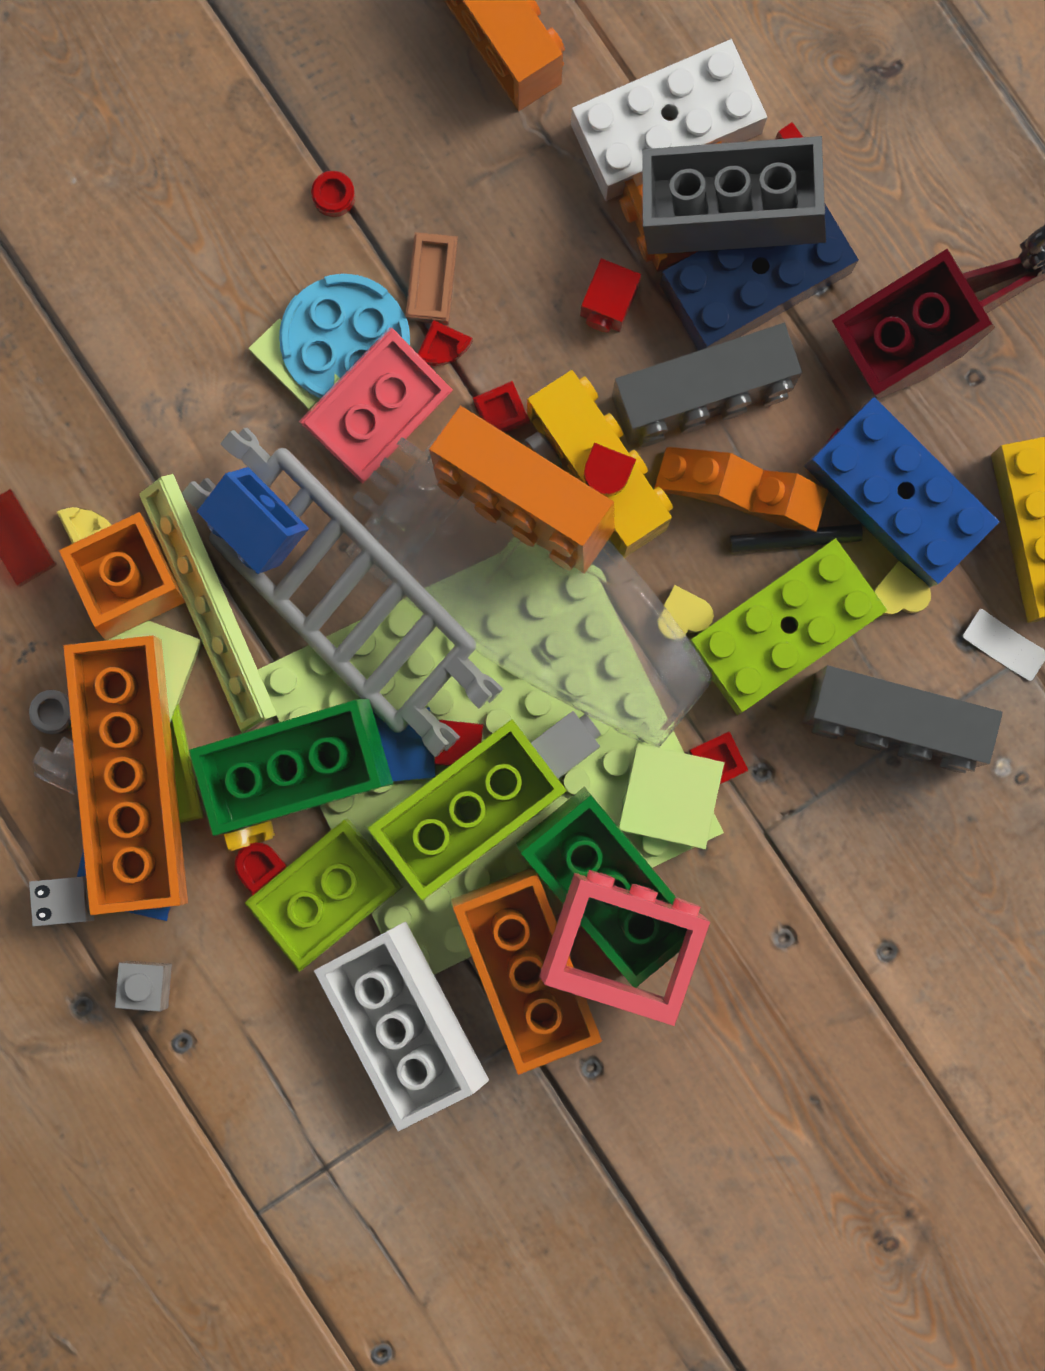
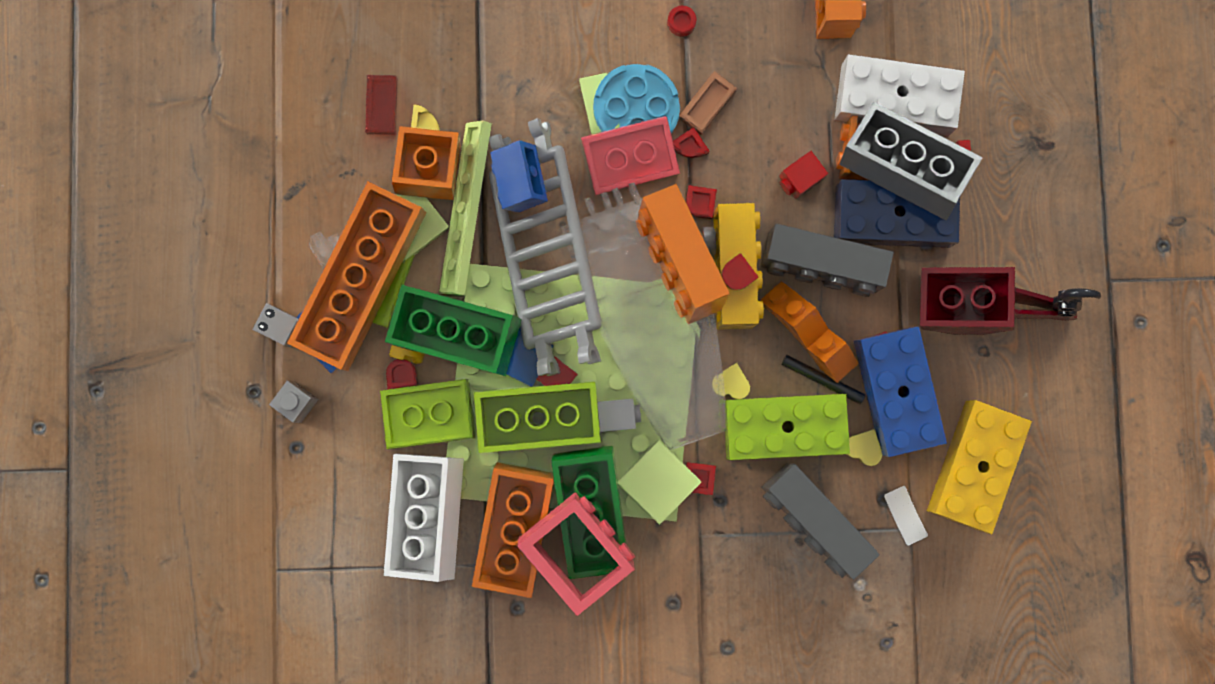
camera: 30 degrees right, 0 degrees up
light grey tile [29,690,71,735] -> none

